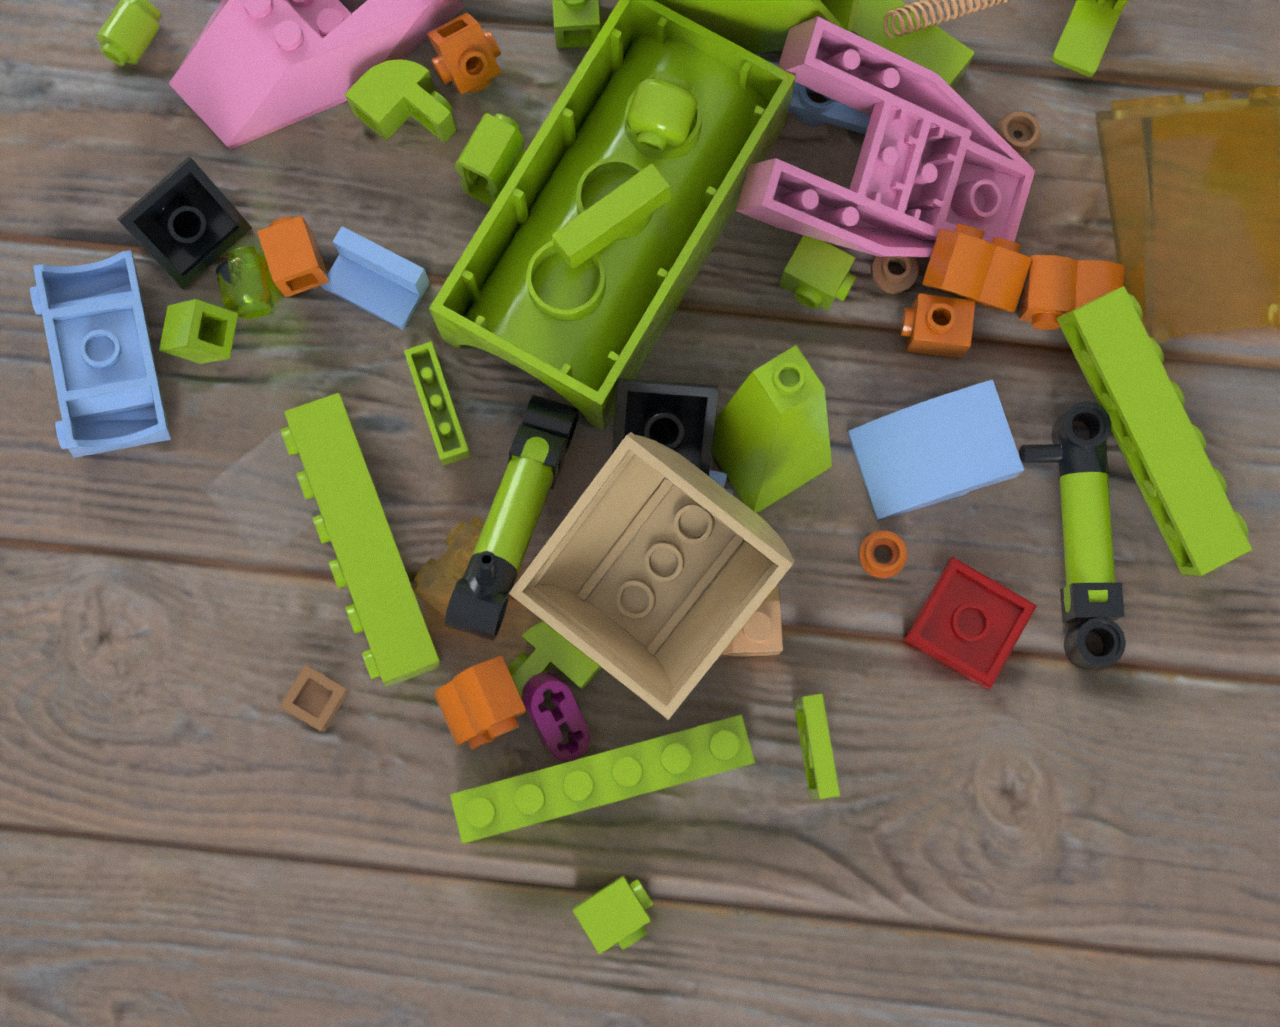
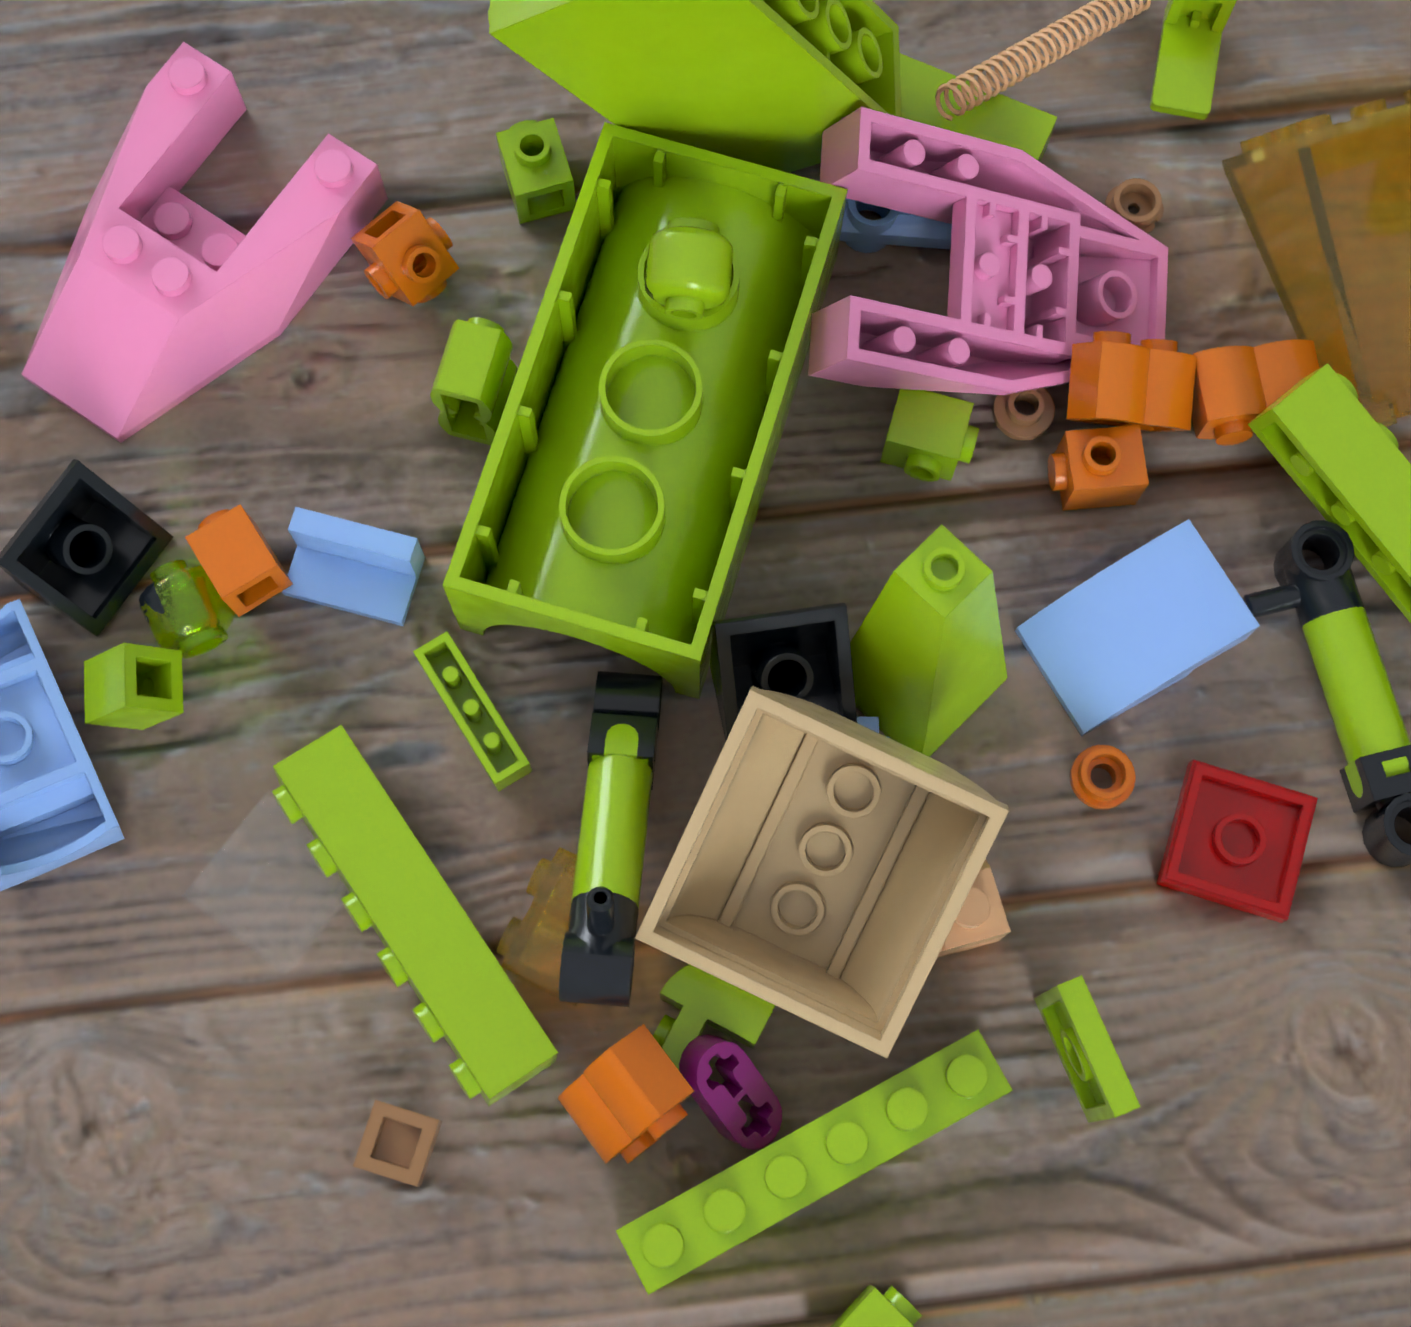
camera: 15 degrees left, 5 degrees down
lime brick [344,59,456,144] -> none
lime piece [551,163,672,270] -> none

